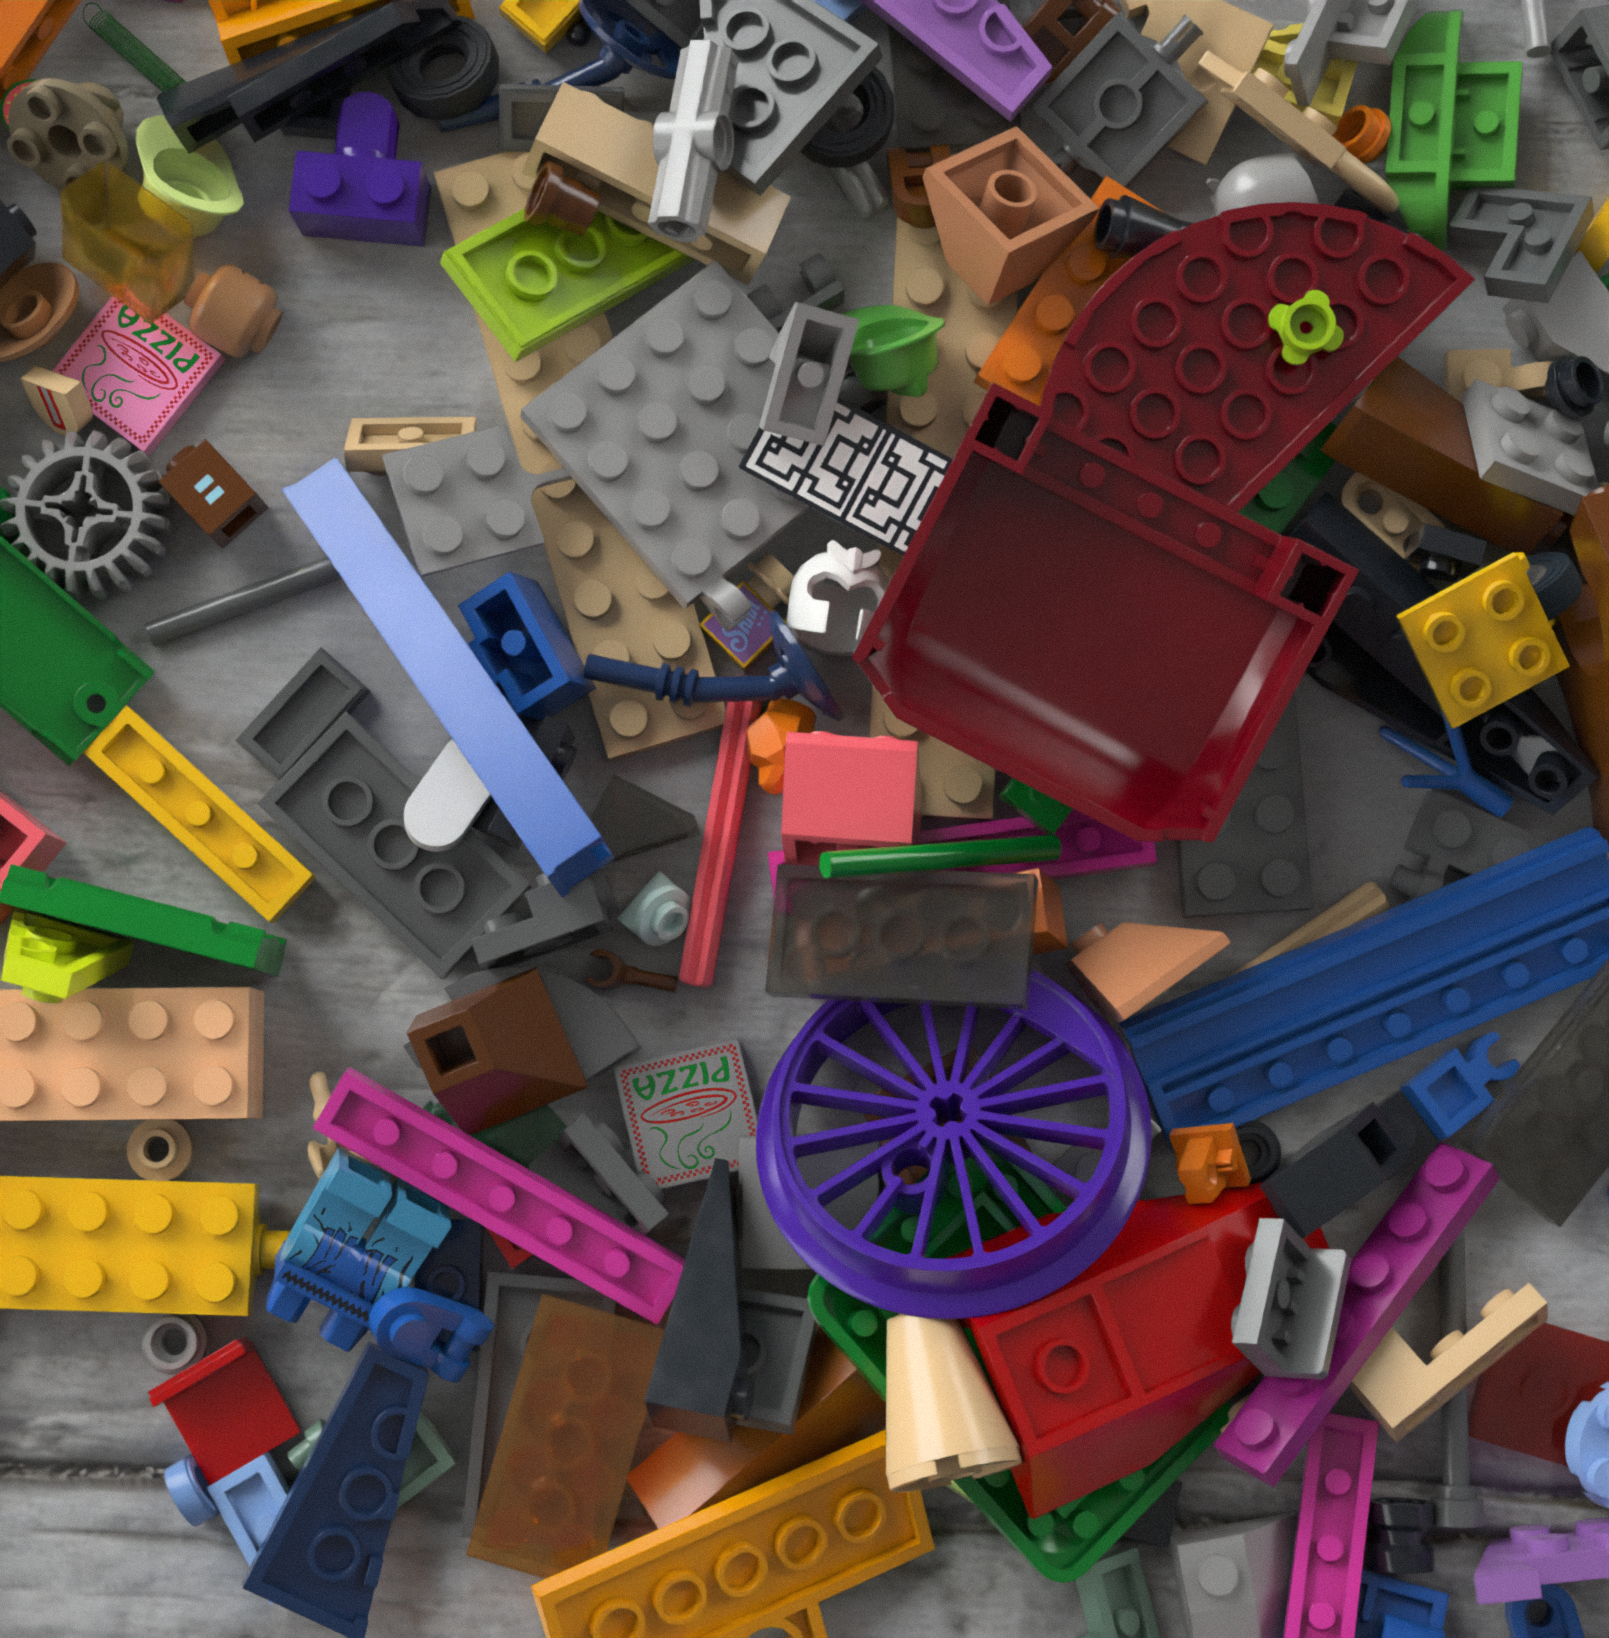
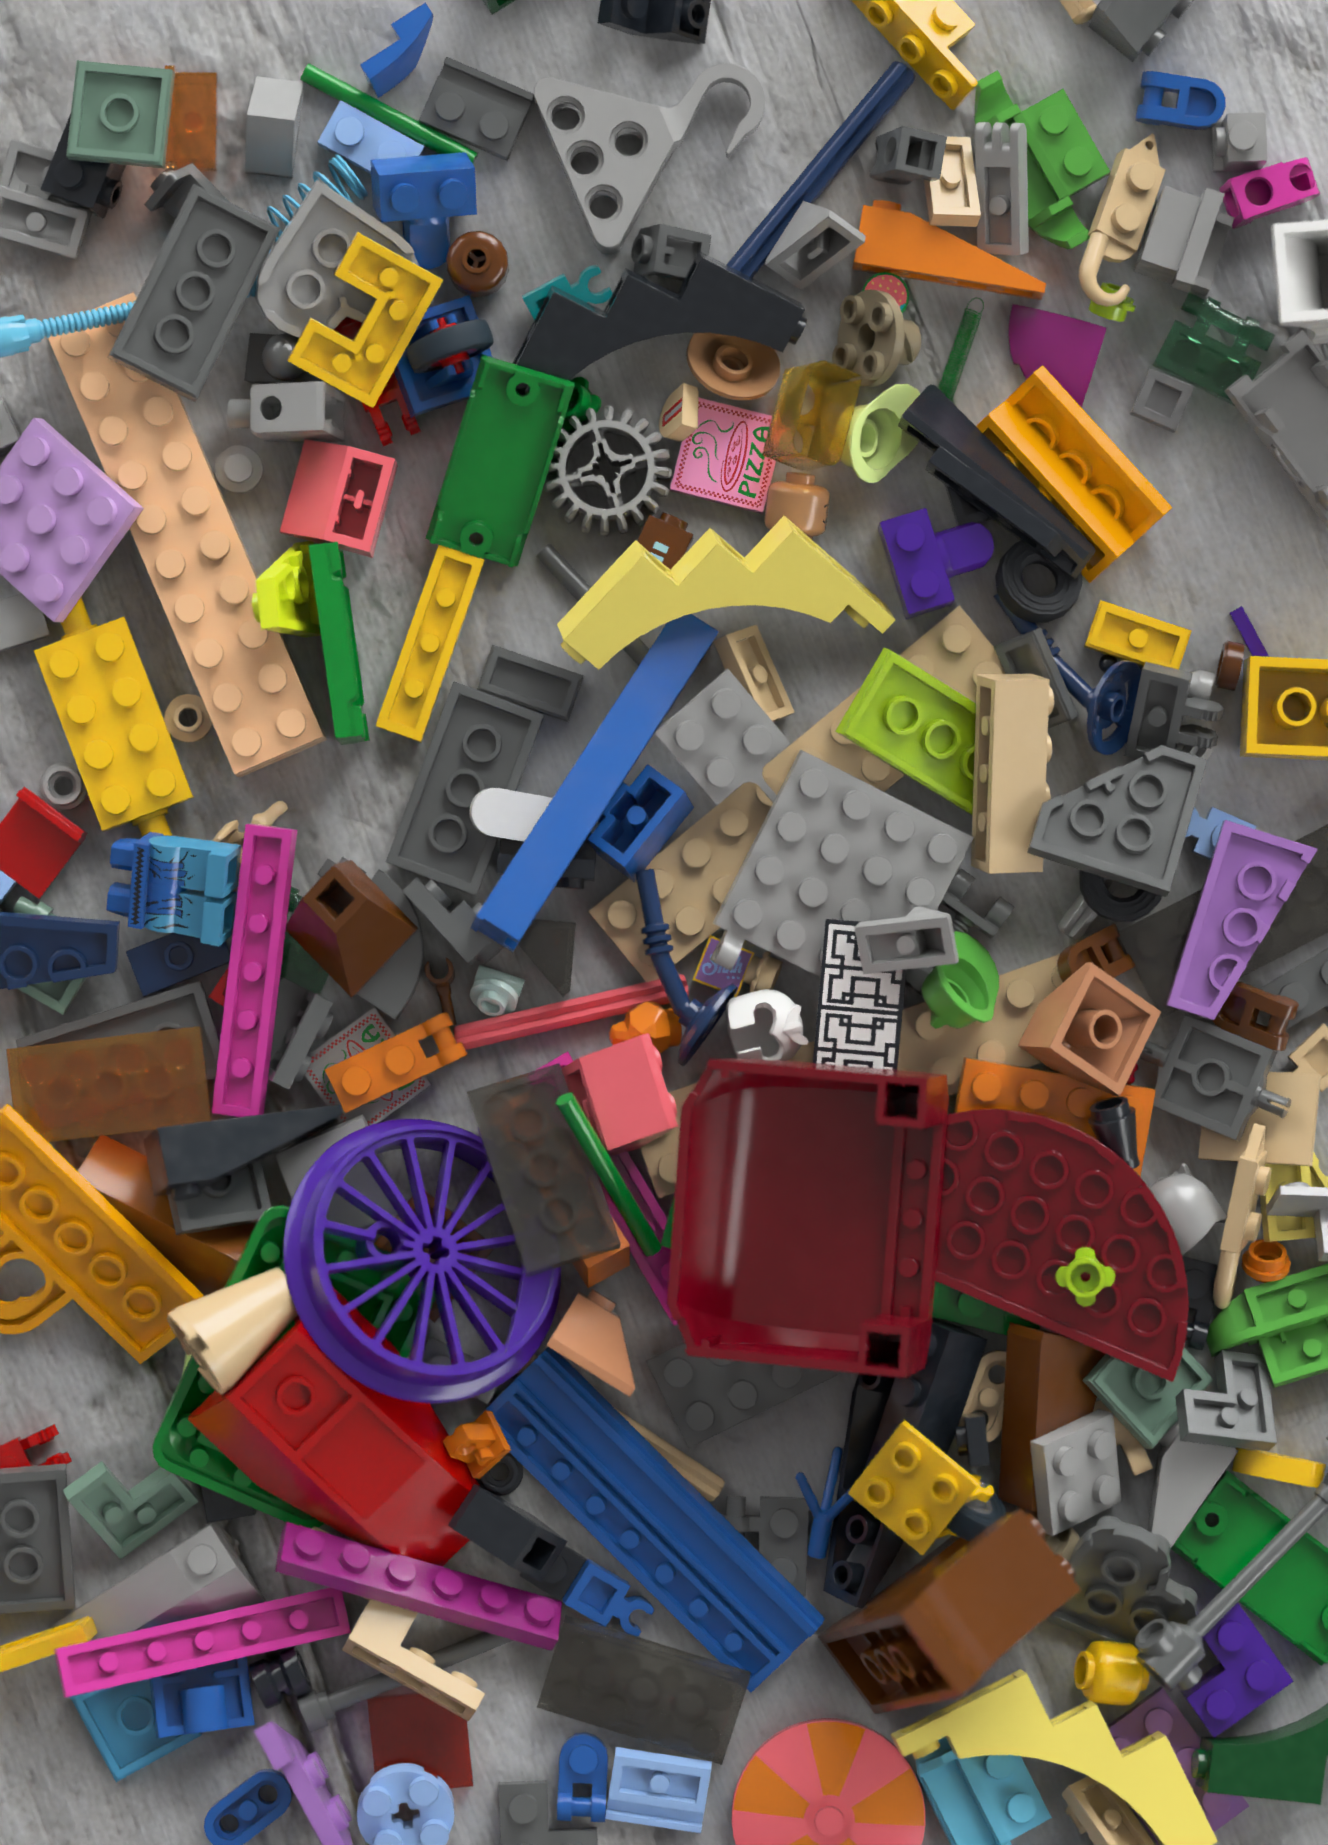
camera: 65 degrees right, 5 degrees up
blue plate [369,1287,494,1383] -> none
reddish brown piece [524,161,600,236] -> none
light grey piece [648,40,739,242] -> none
dark grey bracket [1231,1218,1351,1380] -> none
black plate [1545,356,1605,419] -> none
none -> orange plate [324,1011,468,1113]
none -> light yellow arch [557,516,896,670]
none -> sand green tile [1082,1347,1214,1449]

